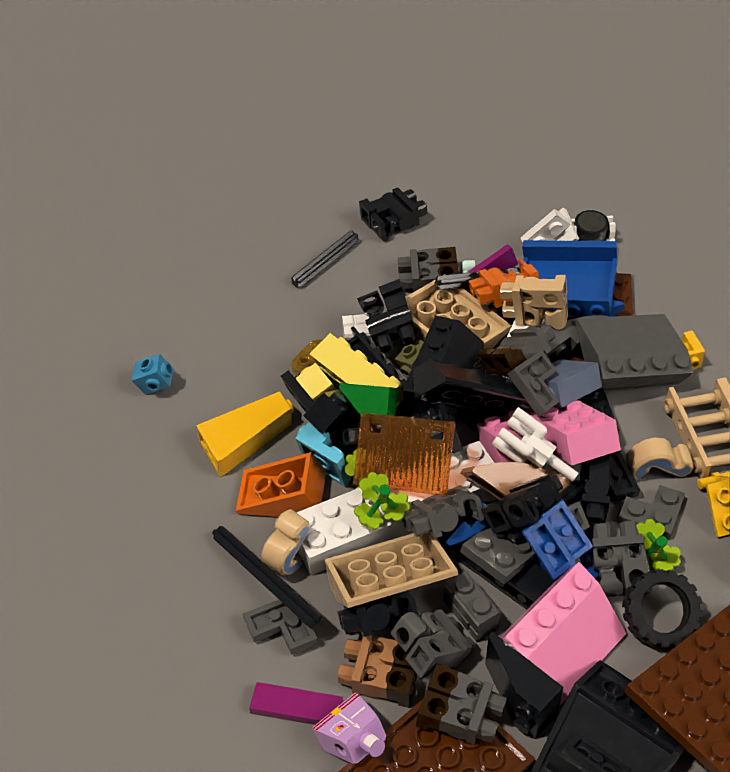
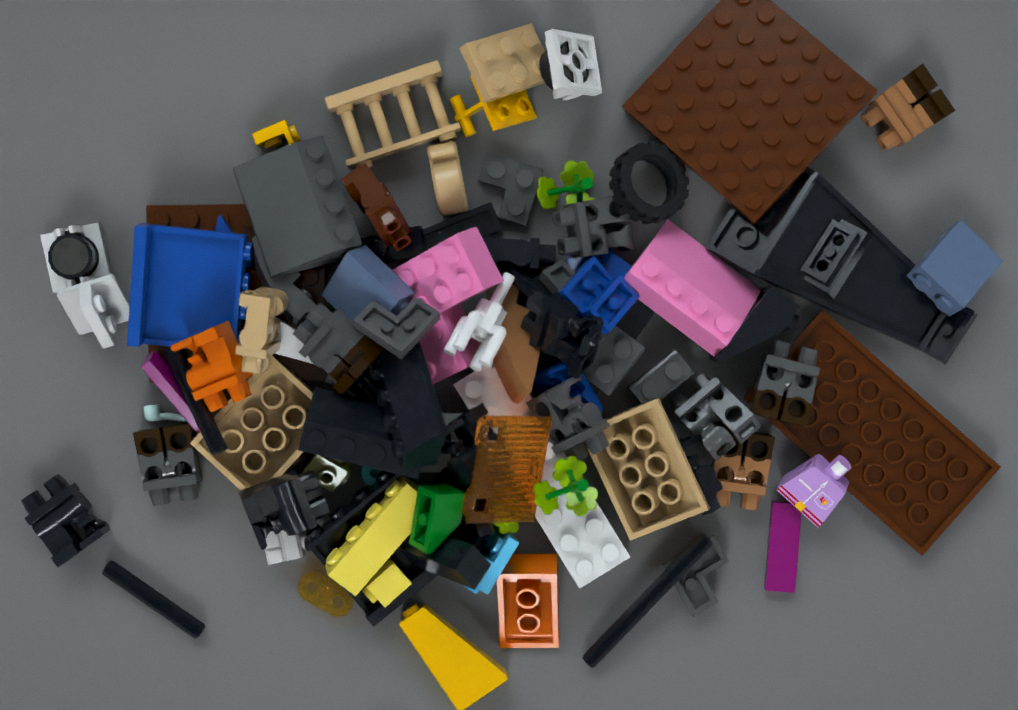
camera: 95 degrees left, 40 degrees up
tan animal [261,509,310,576] -> none
none -> reddish brown hips [340,163,412,251]

